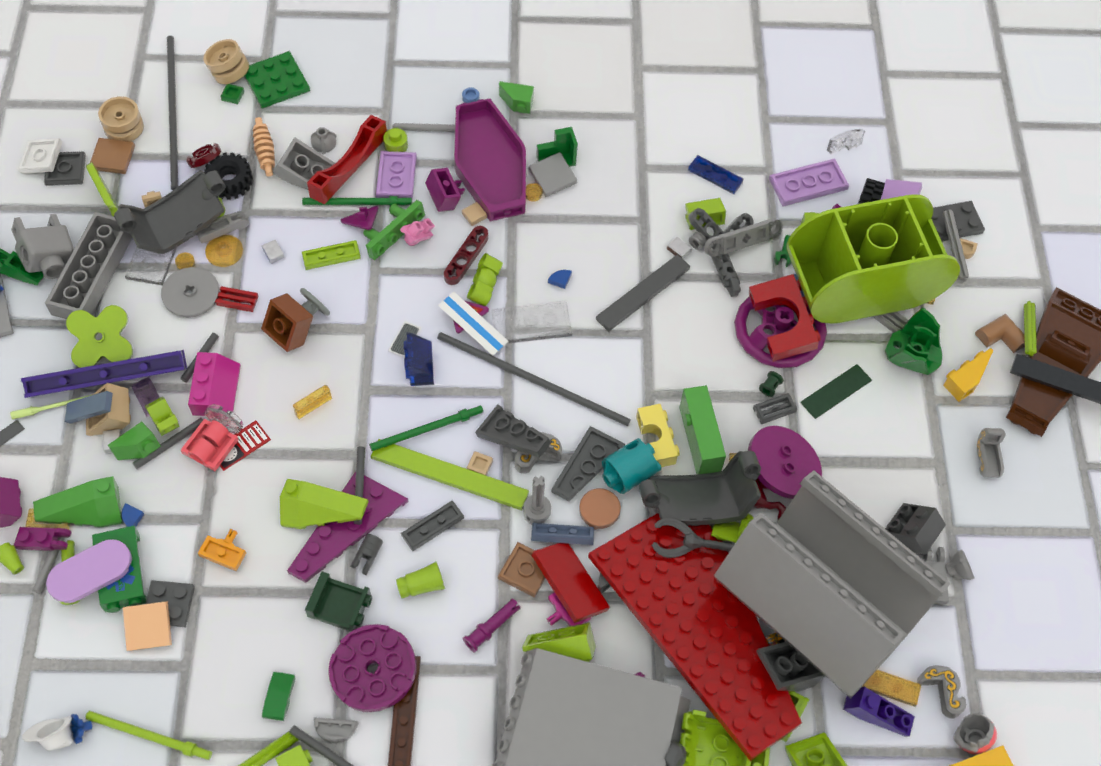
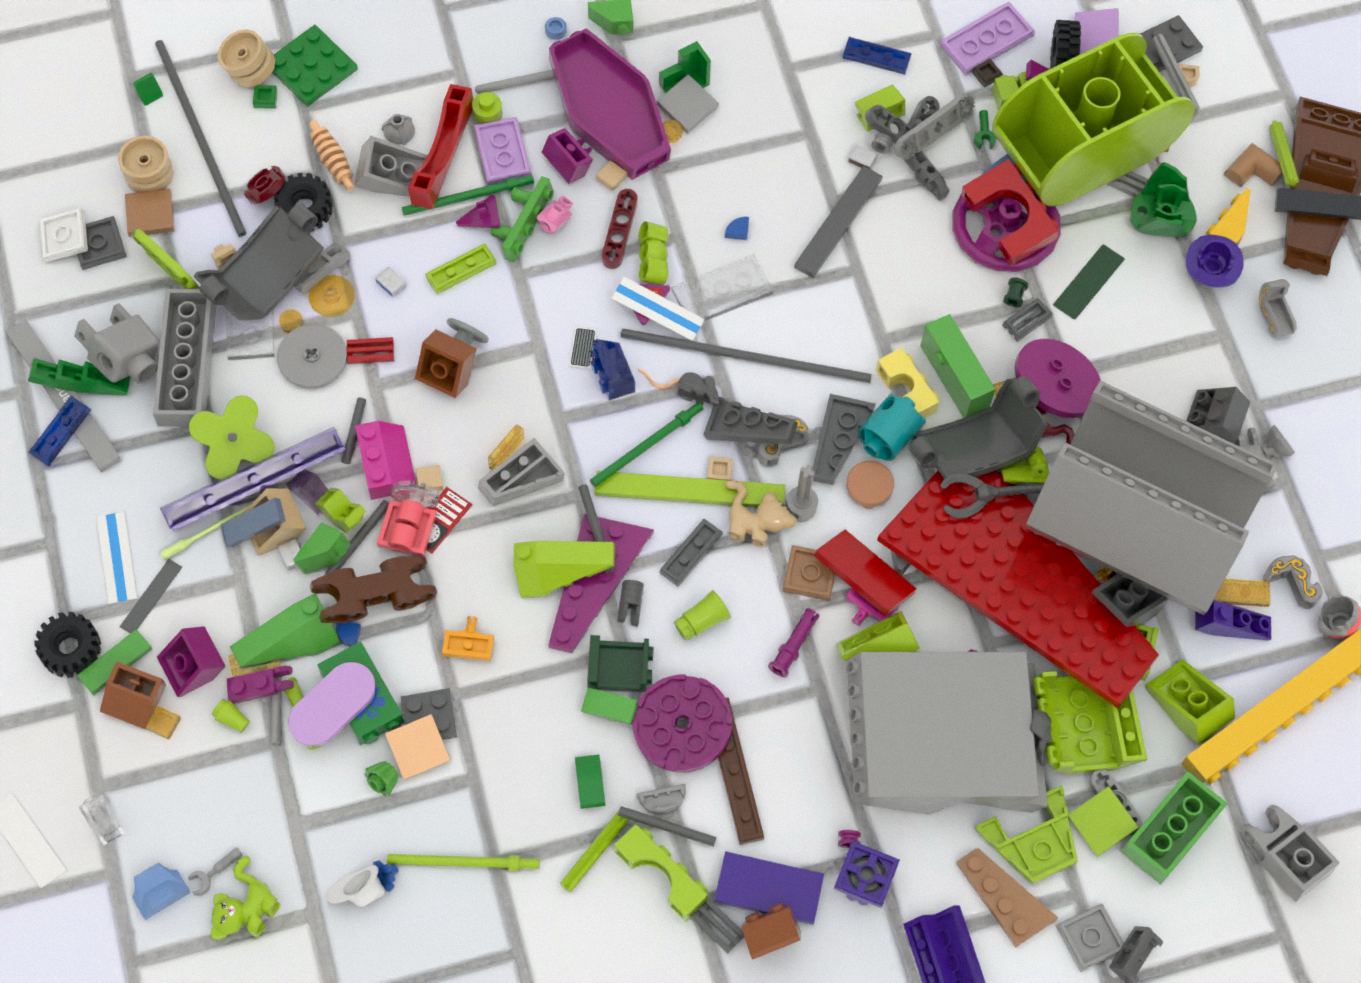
camera: 15 degrees left, 5 degrees up
sand blue tile [531,523,594,545] -> none
none -> green slope [133,72,163,106]
none -> reddish brown piece [310,556,437,623]
none -> bright green piece [364,761,399,796]
none -> tan tile [416,465,443,493]
none -> light grey wedge [478,438,565,506]
none -> bright green slope [581,688,638,725]
none -> dark grey animal [638,368,719,406]
none -> tan animal [726,480,797,547]
none -> dark brown tile [972,59,1003,88]
none -> dark purple hat [1186,234,1244,287]

